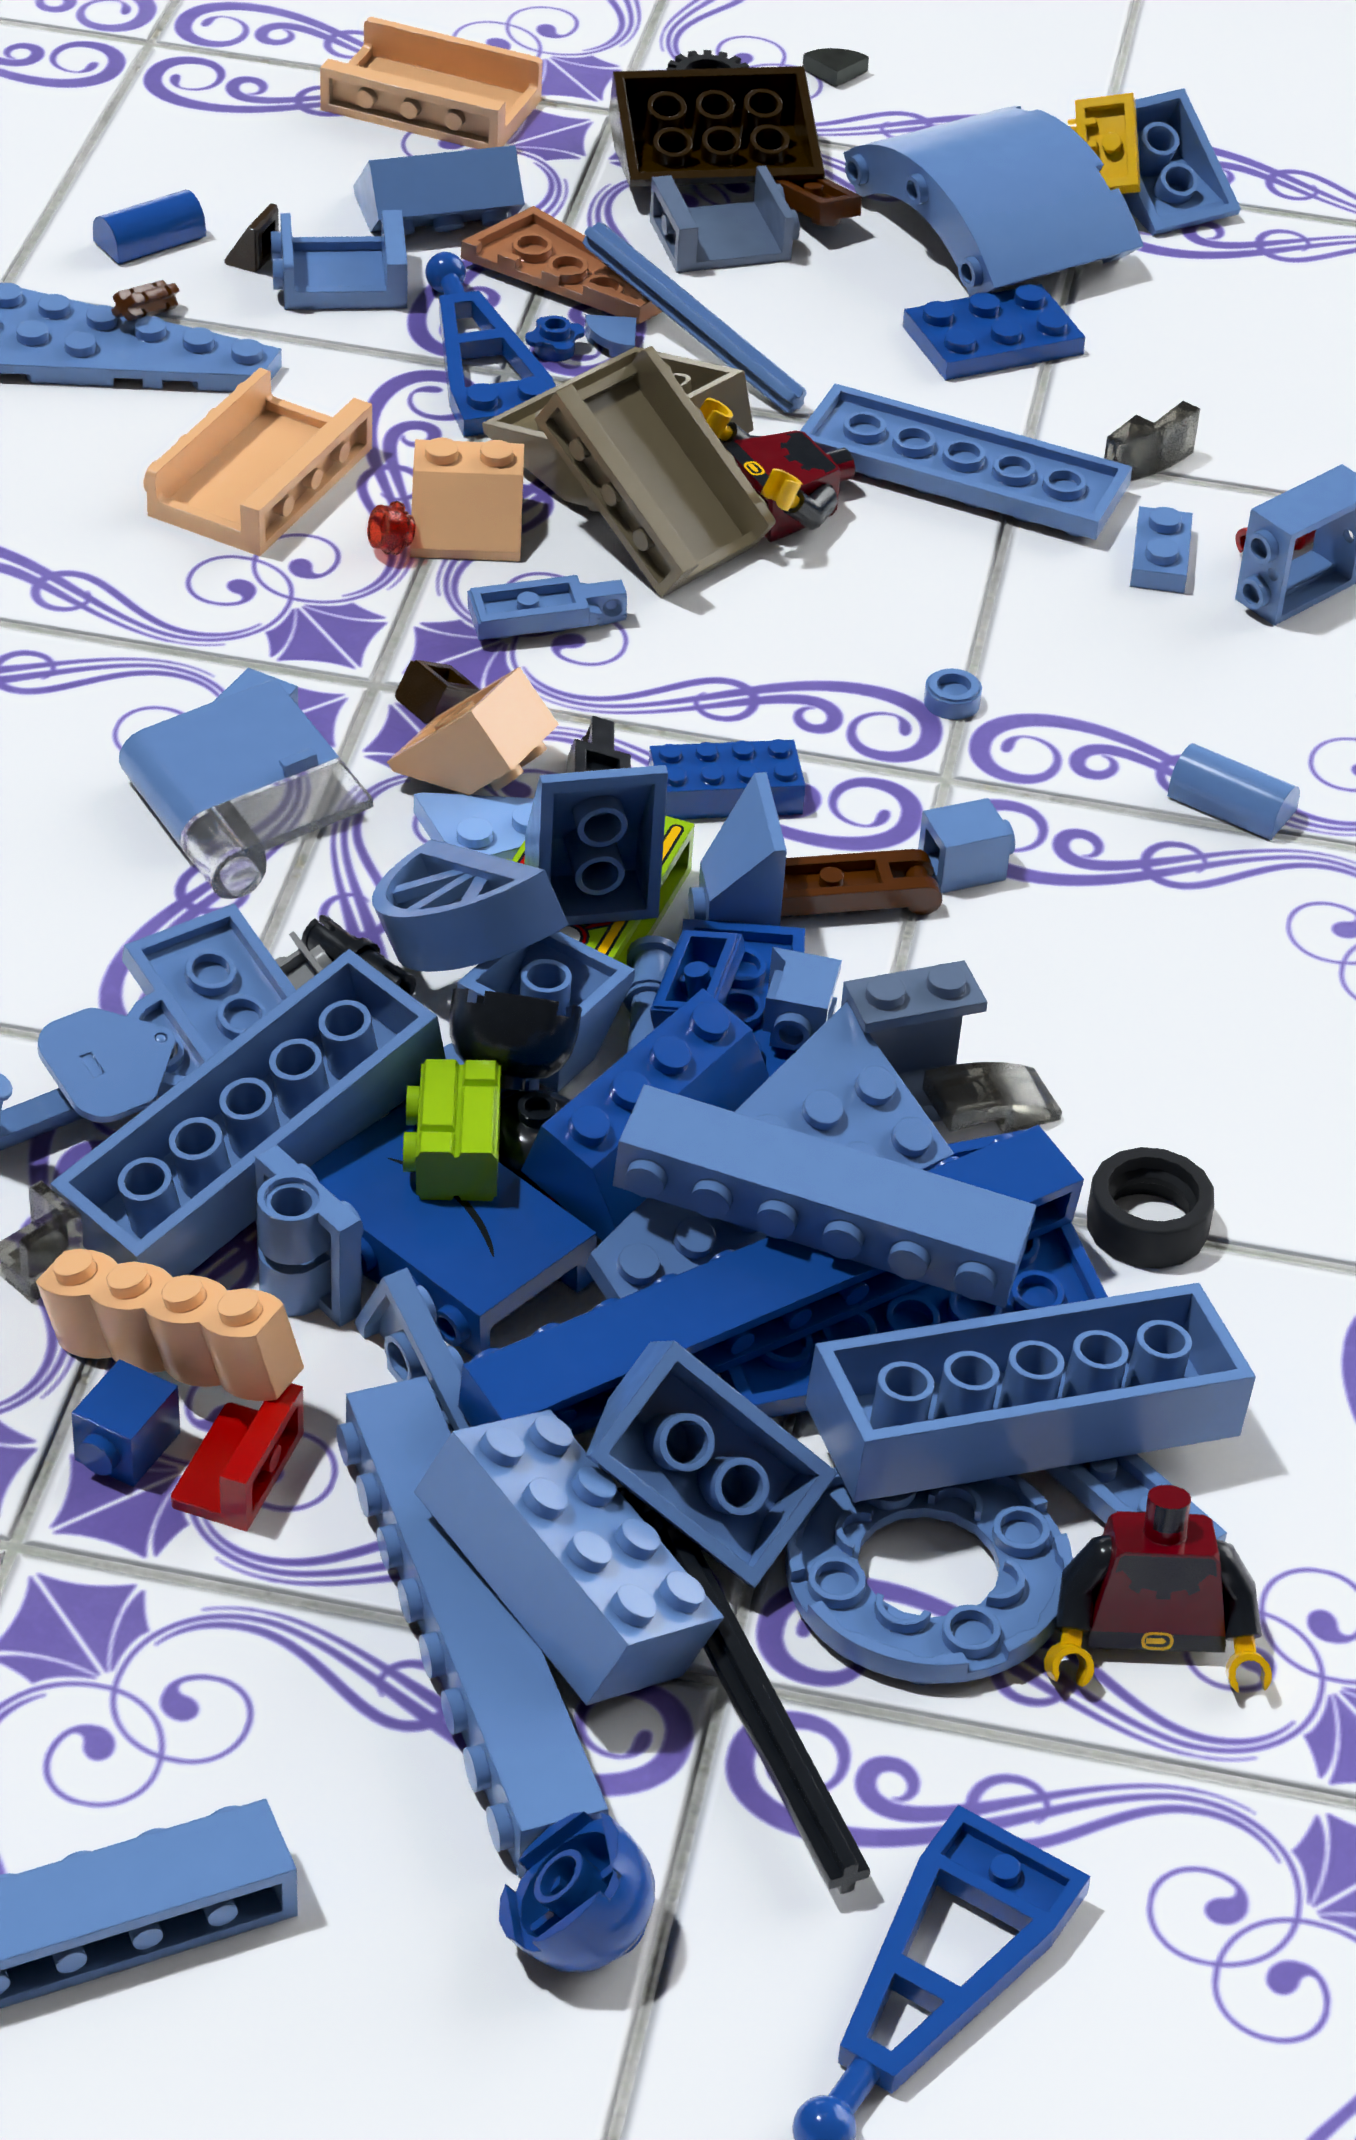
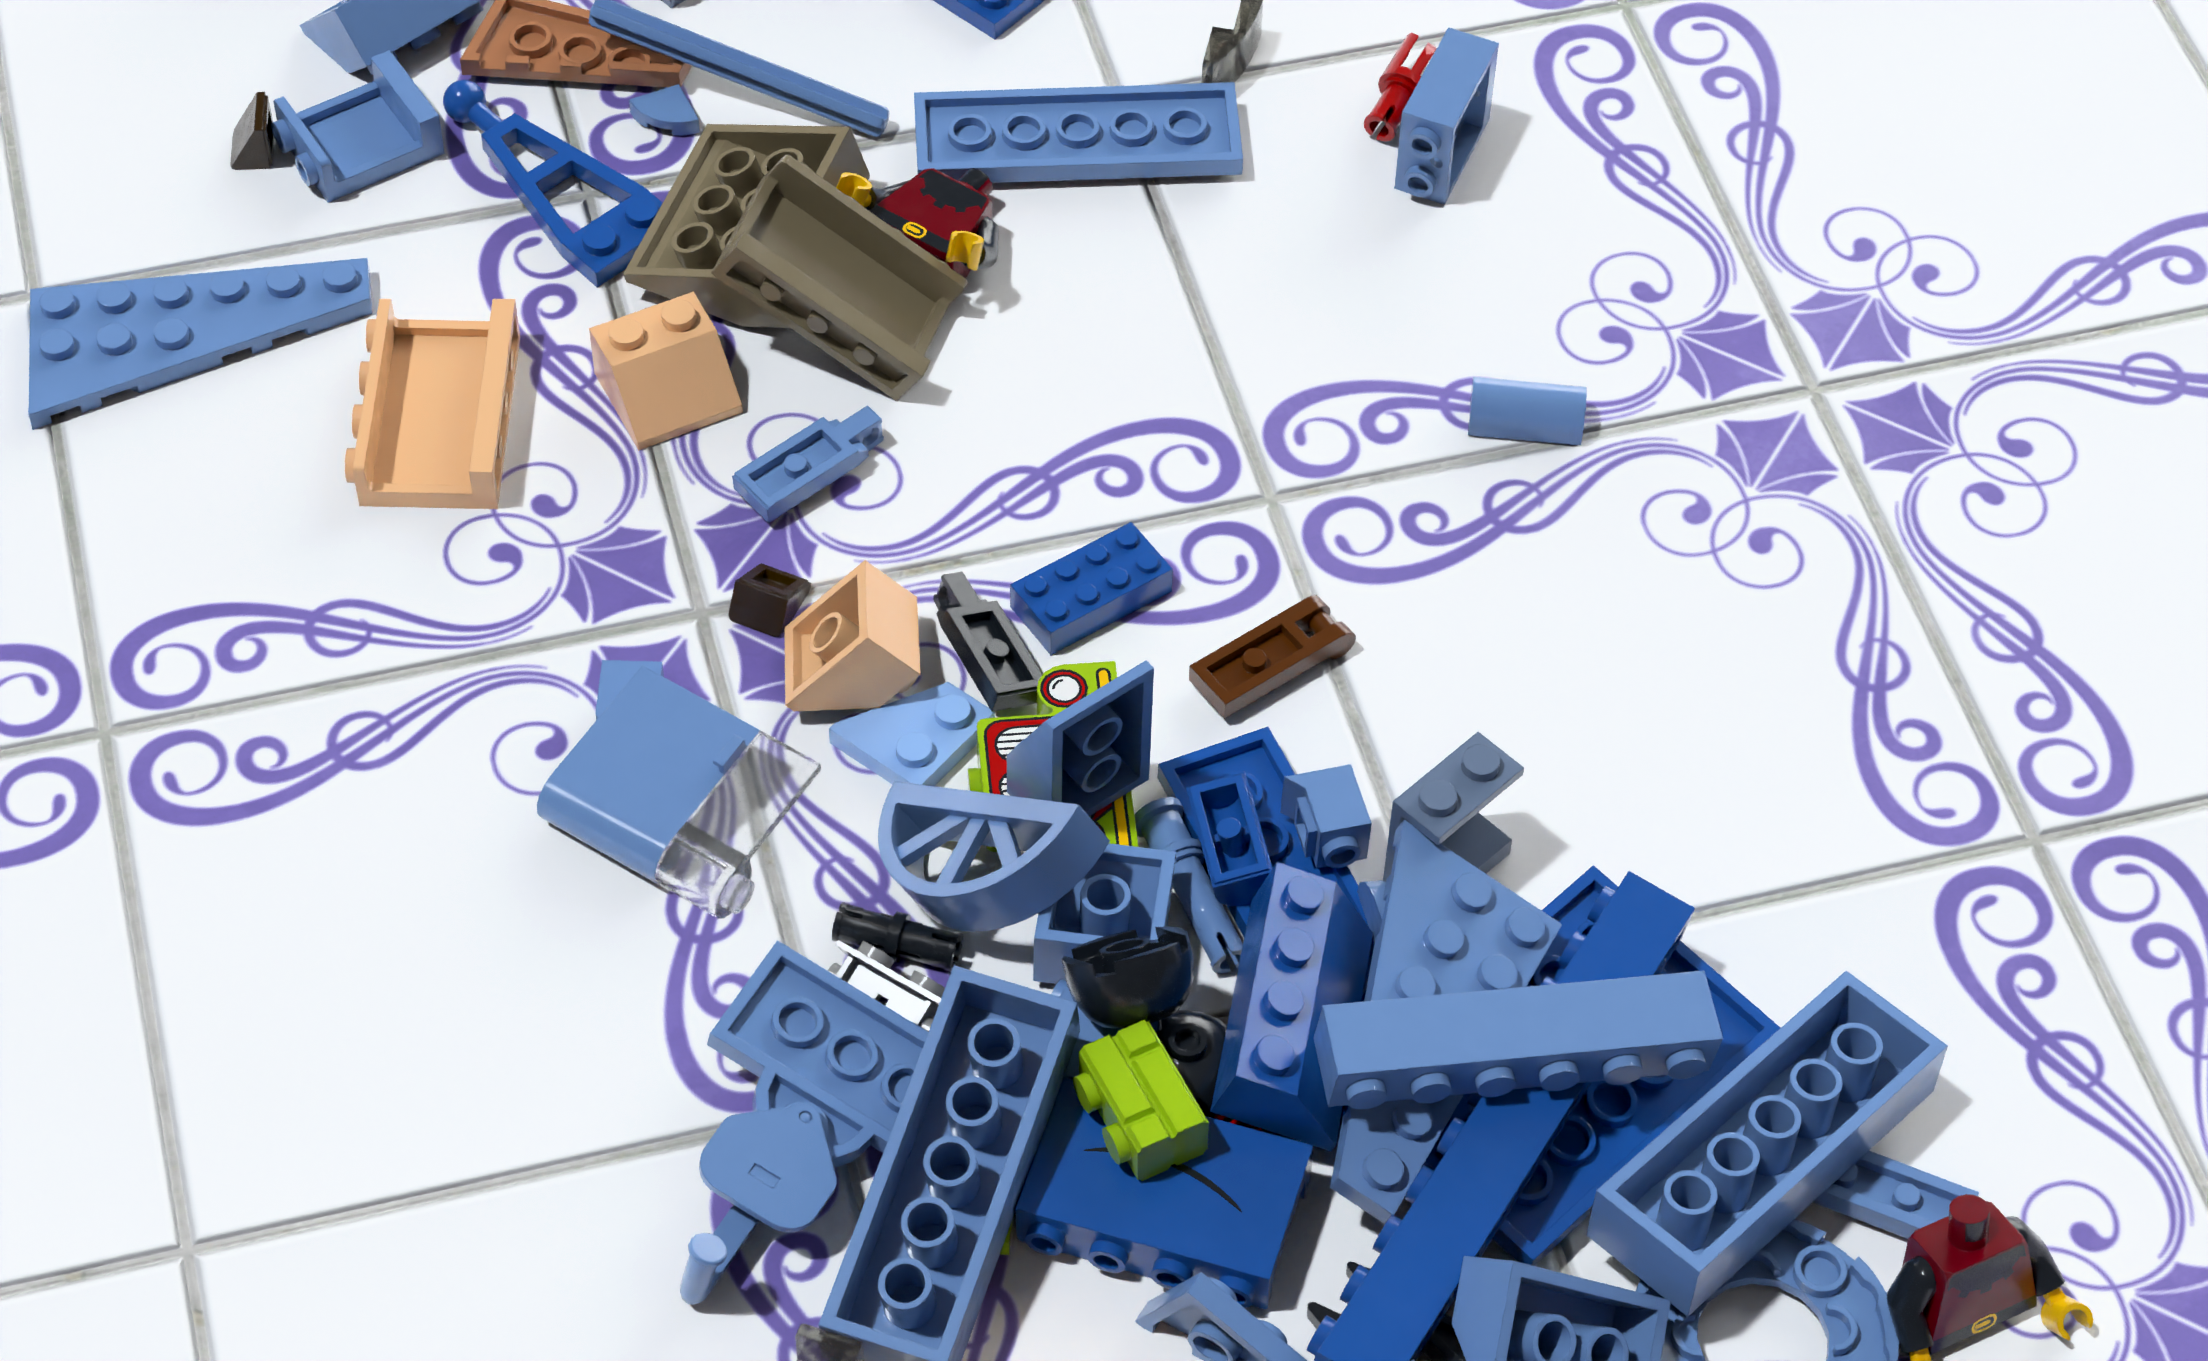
camera: 25 degrees left, 10 degrees up
blue brick [93,189,206,264] -> none
reddish brown axle [111,280,180,321] -> none
medium blue plate [255,1145,363,1327] -> none
clear red plate [367,501,416,555] -> none
blue plate [525,316,585,362] -> none
medium blue slope [688,772,787,926] -> none
medium blue brick [918,798,1015,893] -> none
clear smoke slope [922,1062,1062,1134] -> none
medium blue tile [924,668,982,720] -> none
black tyre [1087,1147,1215,1269] -> none
medium blue plate [1130,506,1193,593] -> none

